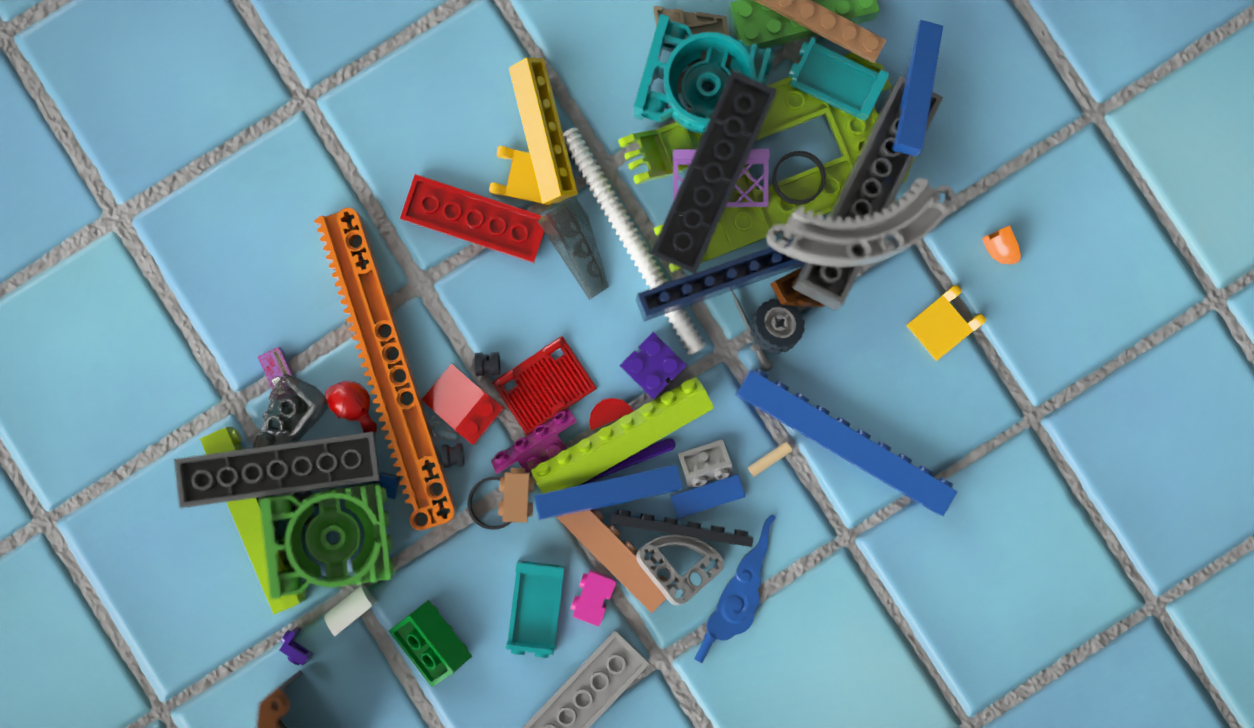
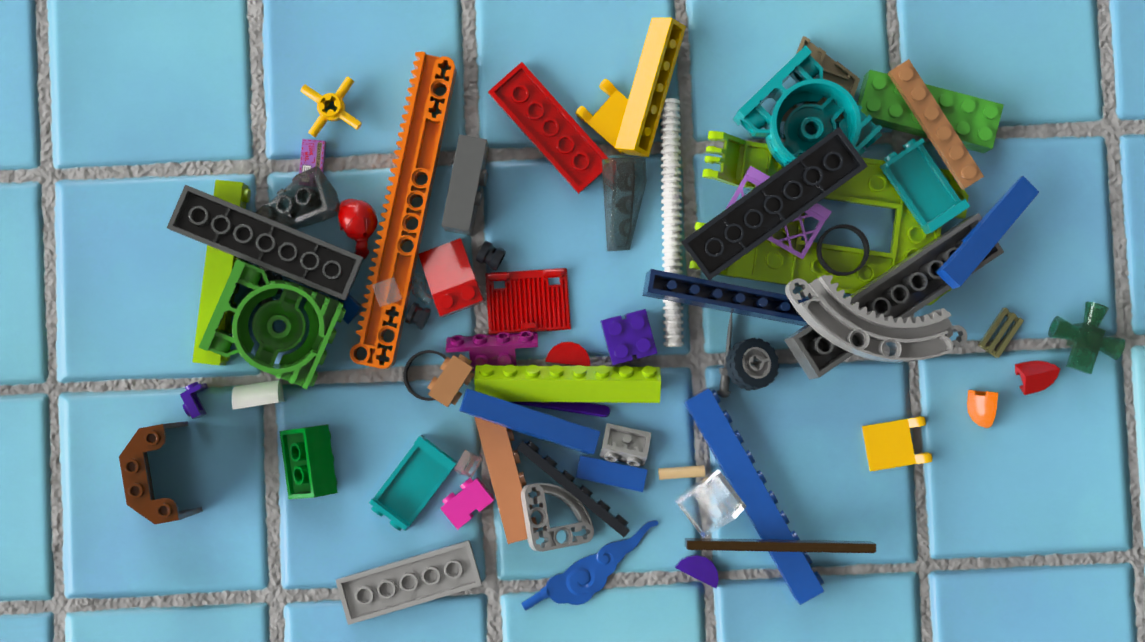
camera: 25 degrees right, 0 degrees up
reddish brown wing [770,267,826,307] -> none
none -> yellow bar [301,77,362,138]
none -> clear tile [372,277,403,307]
none -> dark grey brick [441,134,489,236]
none -> clear tile [453,450,483,478]
none -> clear piece [675,469,747,538]
none -> dark purple tile [675,554,719,589]
none -> dark brown tile [685,538,876,553]
none -> olive tile [978,308,1024,358]
none -> red brick [1015,361,1060,395]
none -> clear green brick [1048,302,1125,374]

